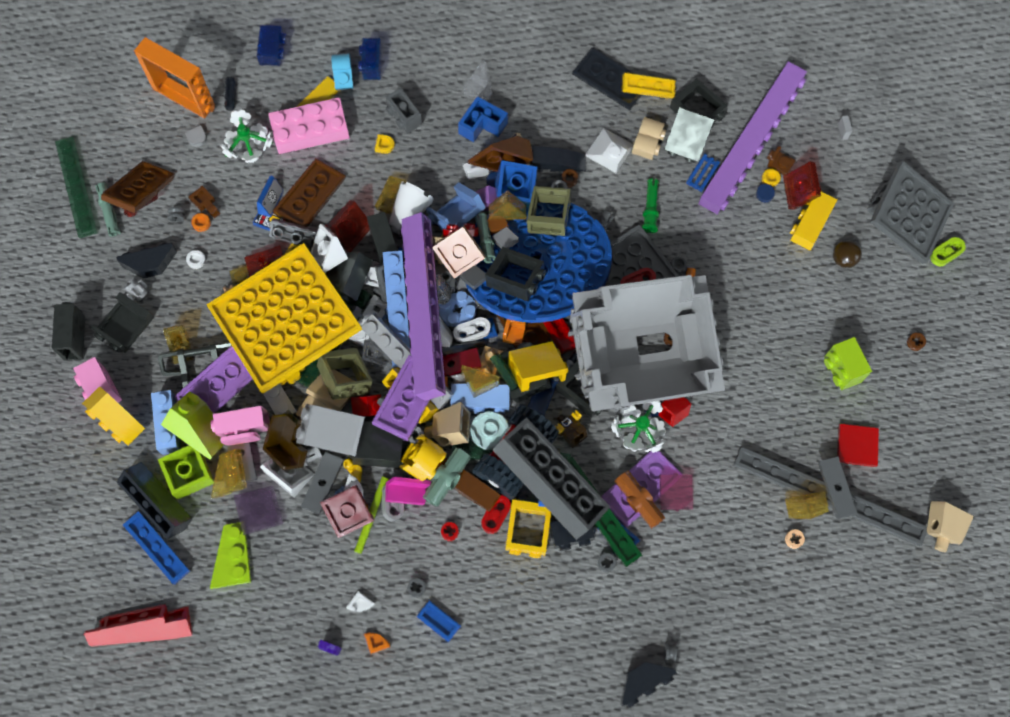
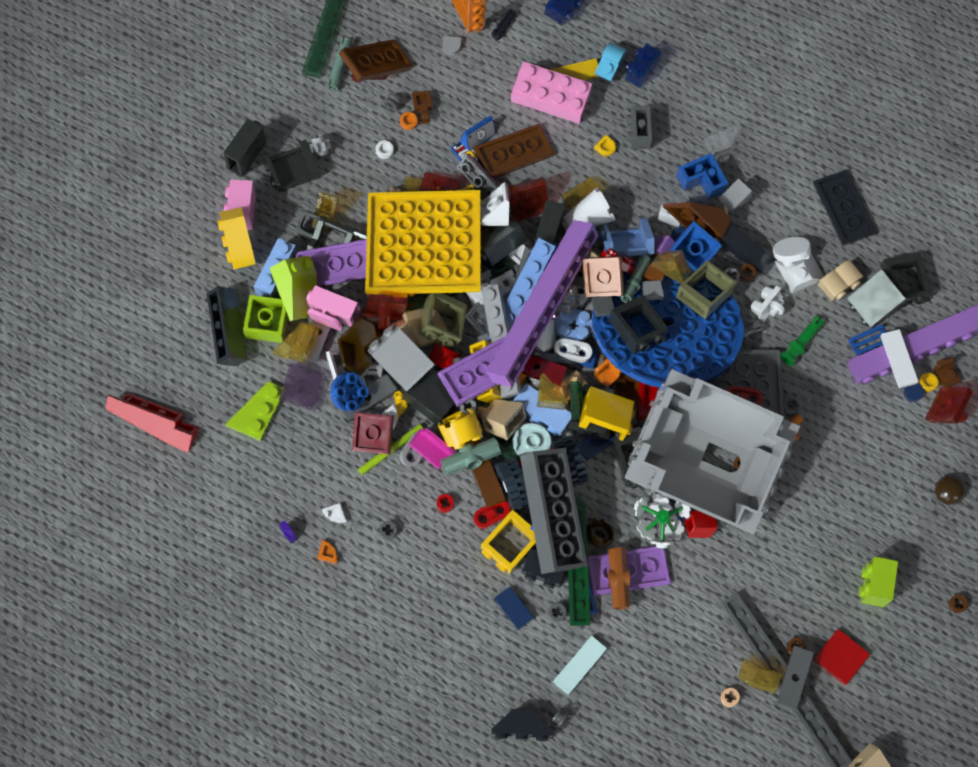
camera: 30 degrees right, 0 degrees up
black slope [116,243,177,279] -> none
blue plate [123,511,190,585] -> none
white plant [221,109,273,162] -> none
blue tile [416,600,461,643] -> none
dark brown piece [555,410,588,448] -> none
yellow tile [622,73,675,98] -> none
clear pink piece [659,473,693,512] -> none
yellow brick [790,190,837,250] -> none
none -> blue tile [330,372,369,411]
none -> clear red tile [363,294,408,331]
none -> dark blue tile [494,587,534,631]
none -> light aqua tile [553,636,607,695]
none -> dark brown hair [587,517,614,547]
none -> light grey slope [718,178,752,212]
none -> white hips [751,286,785,323]
none -> white tile [773,237,811,266]
none -> reddish brown bush [787,637,806,655]
none -> white tile [880,329,918,388]

